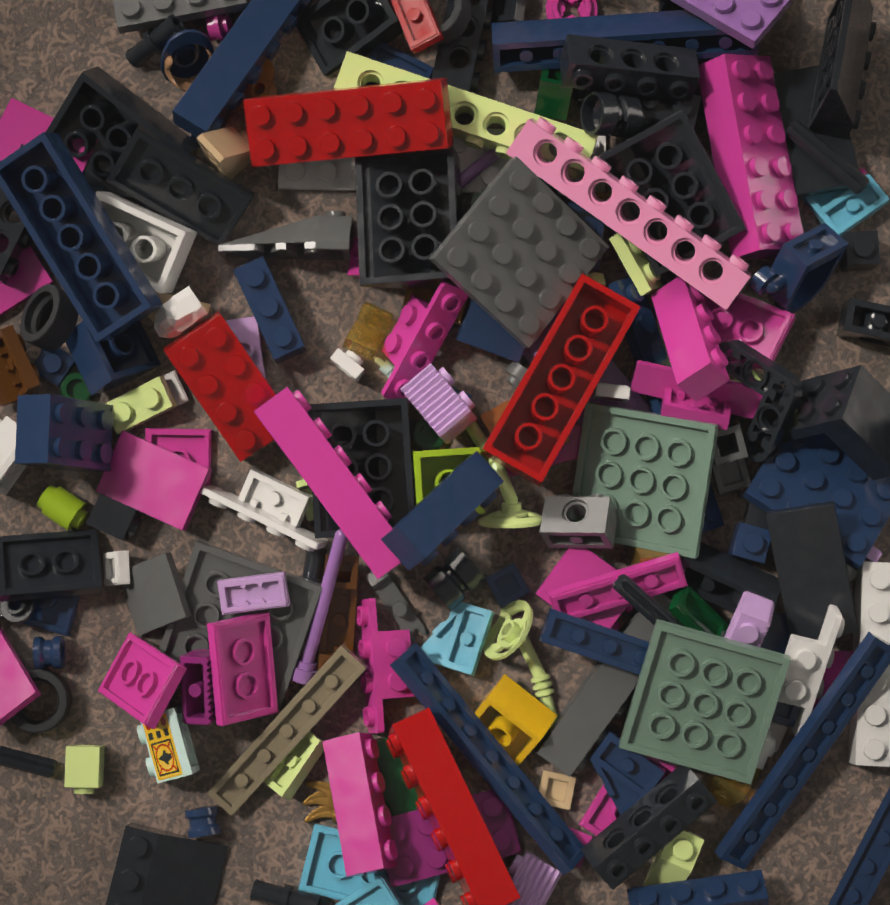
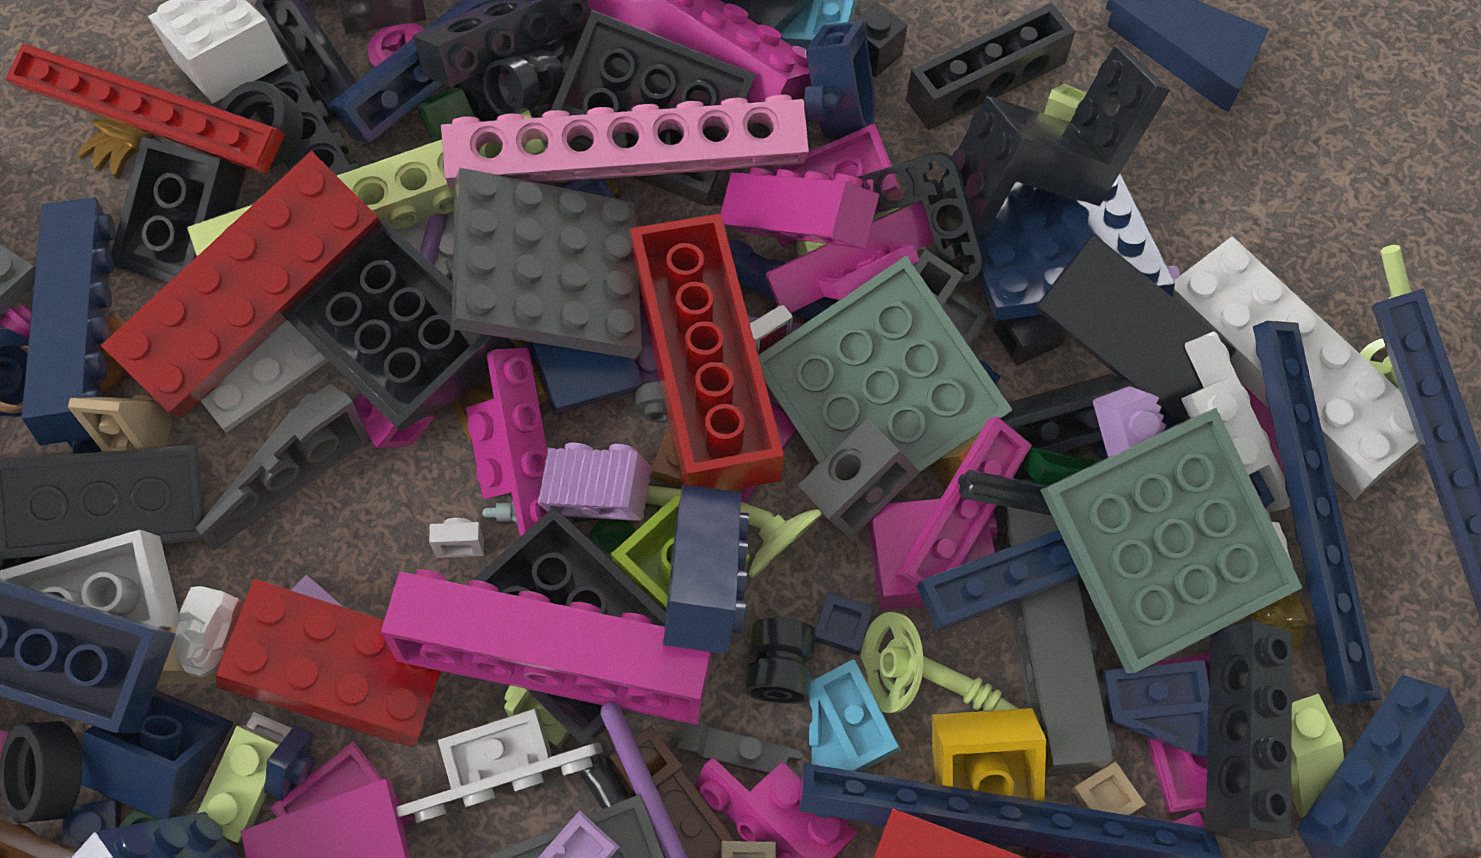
camera: 45 degrees left, 20 degrees down
dark blue arch [233,256,307,364] -> none
clear yellow bracket [343,302,394,361] -> none
yellowish green plate [609,233,663,296] -> none
dark blue brick [727,522,771,565] -> none
none -> dark blue plate [264,725,315,801]

